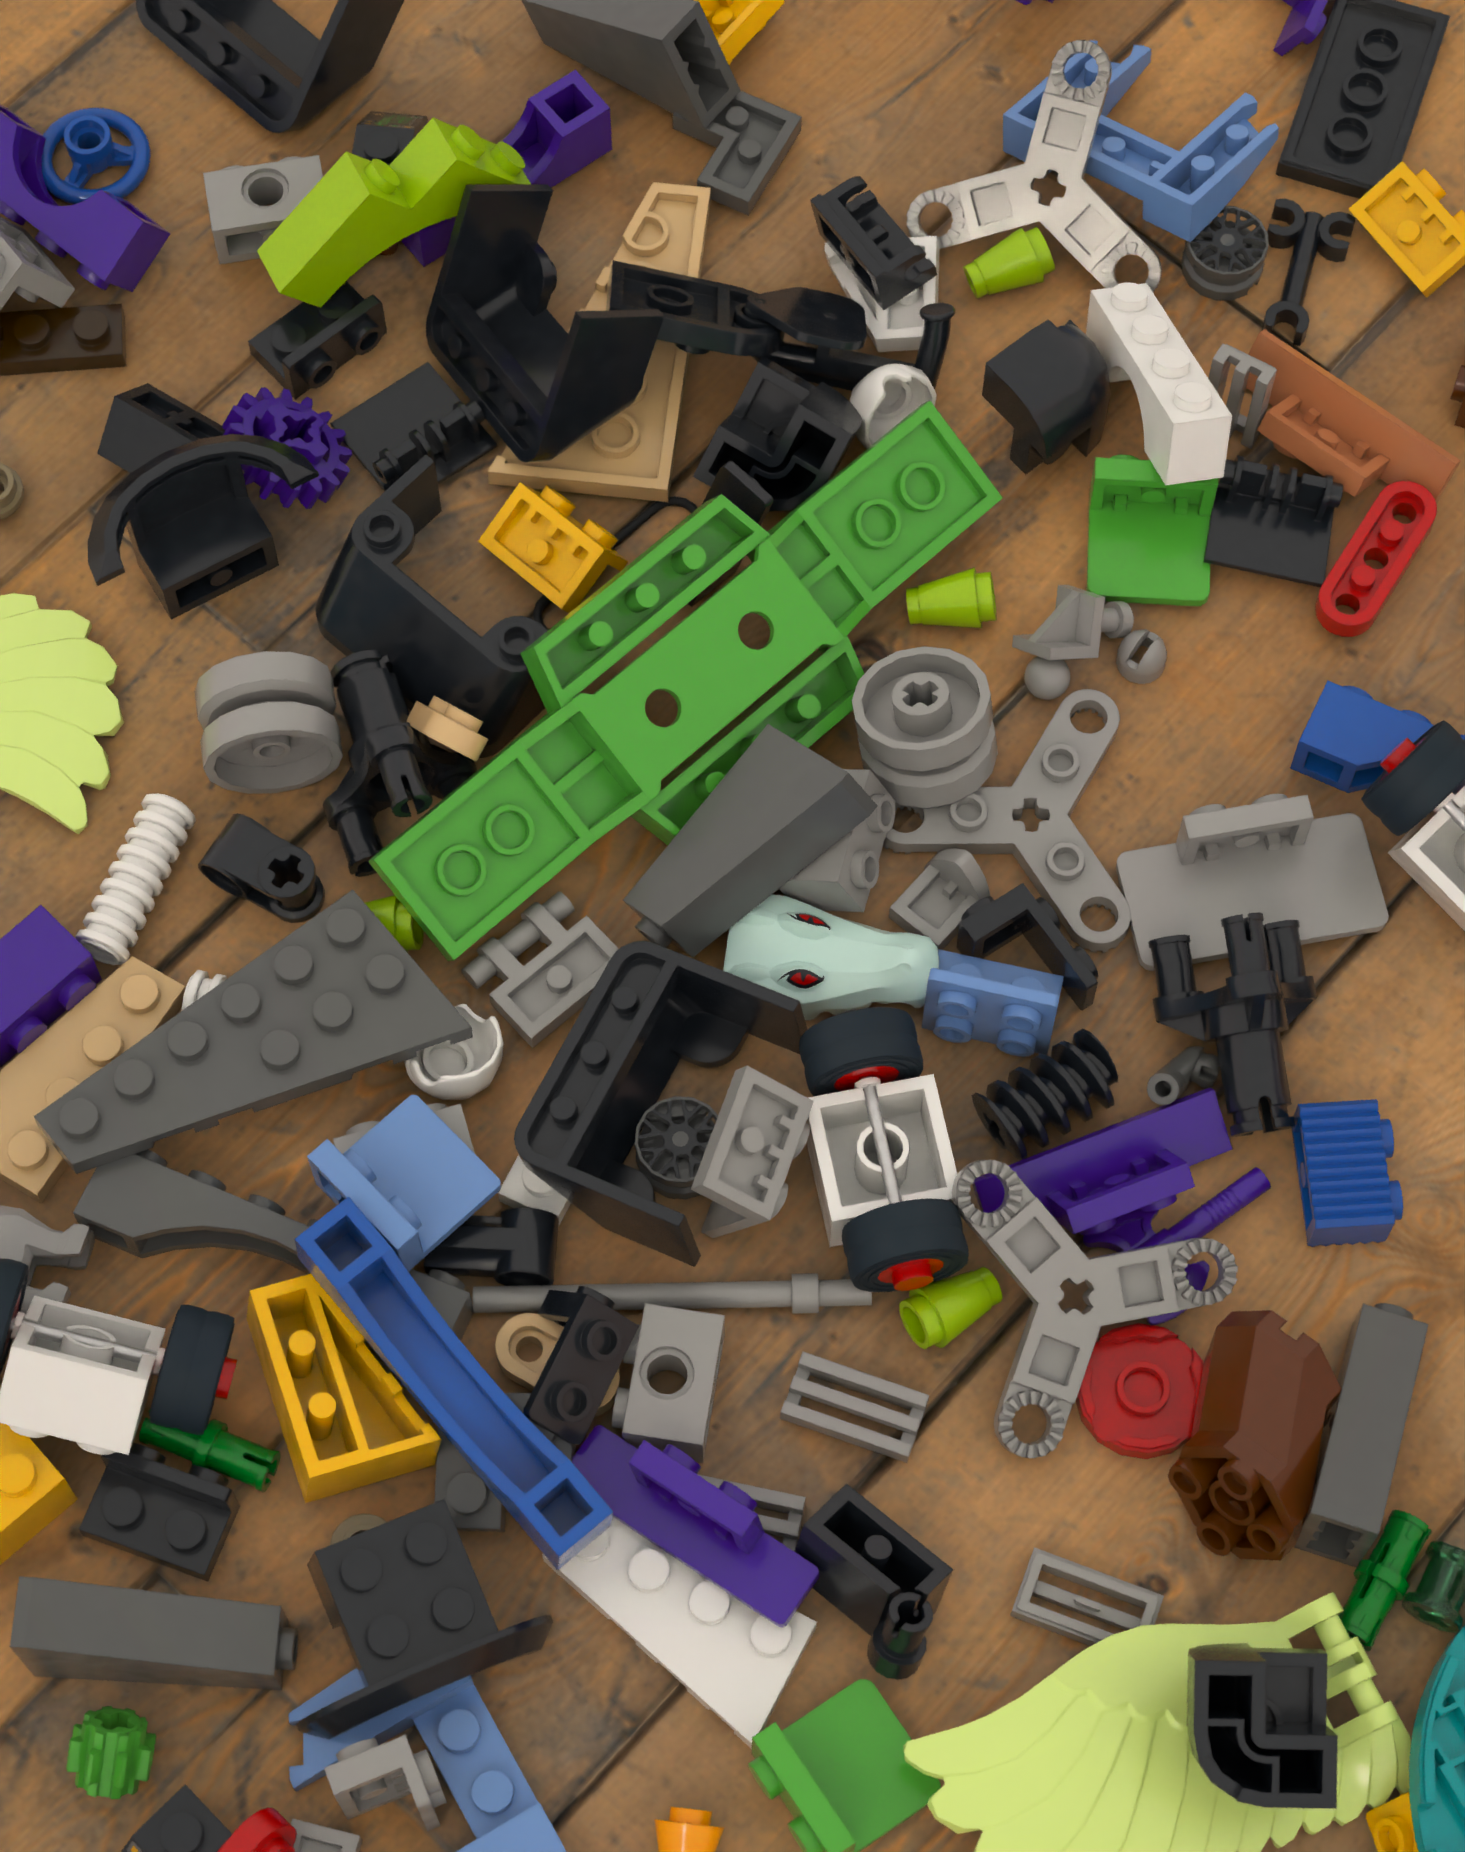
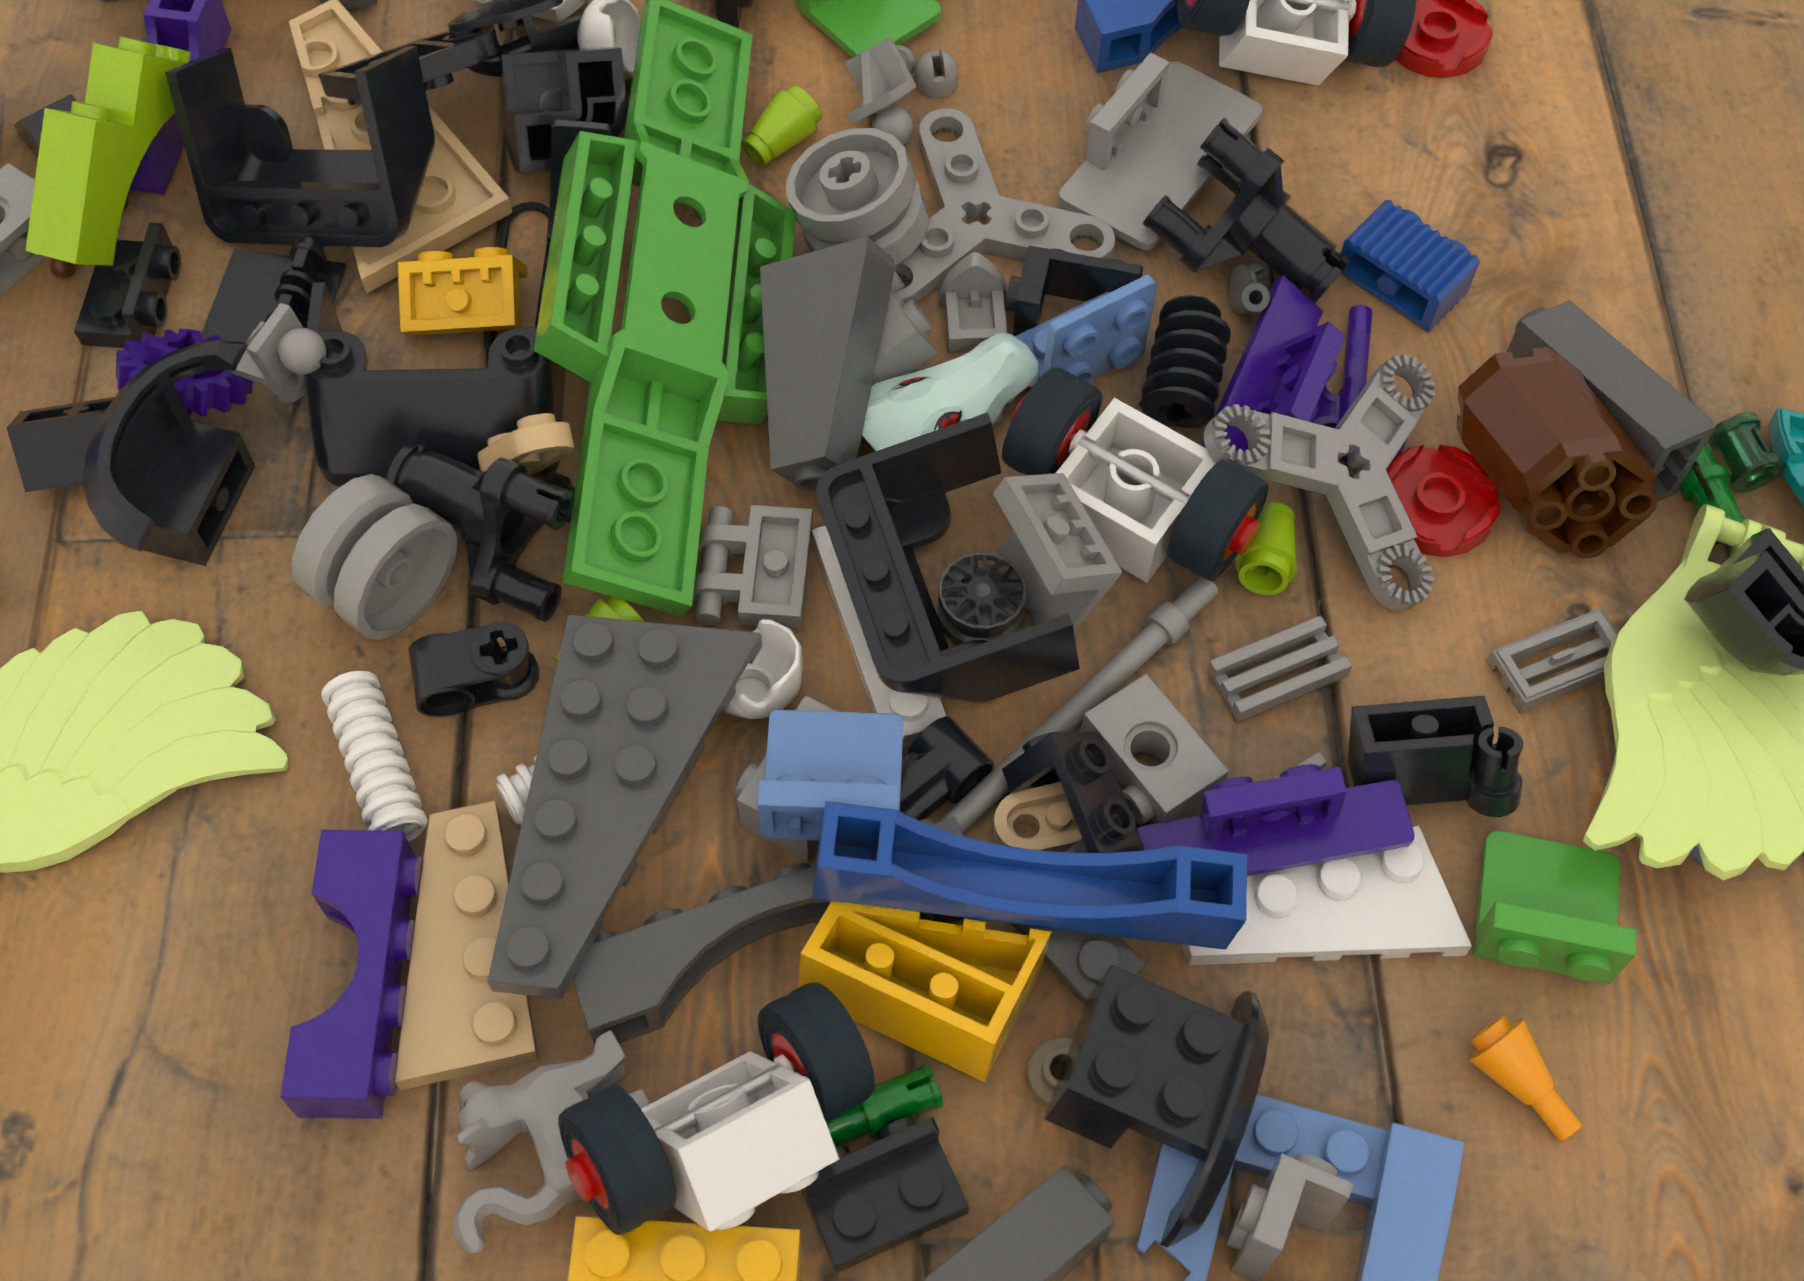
camera: 45 degrees left, 5 degrees down
none -> light grey piece [230,303,326,403]

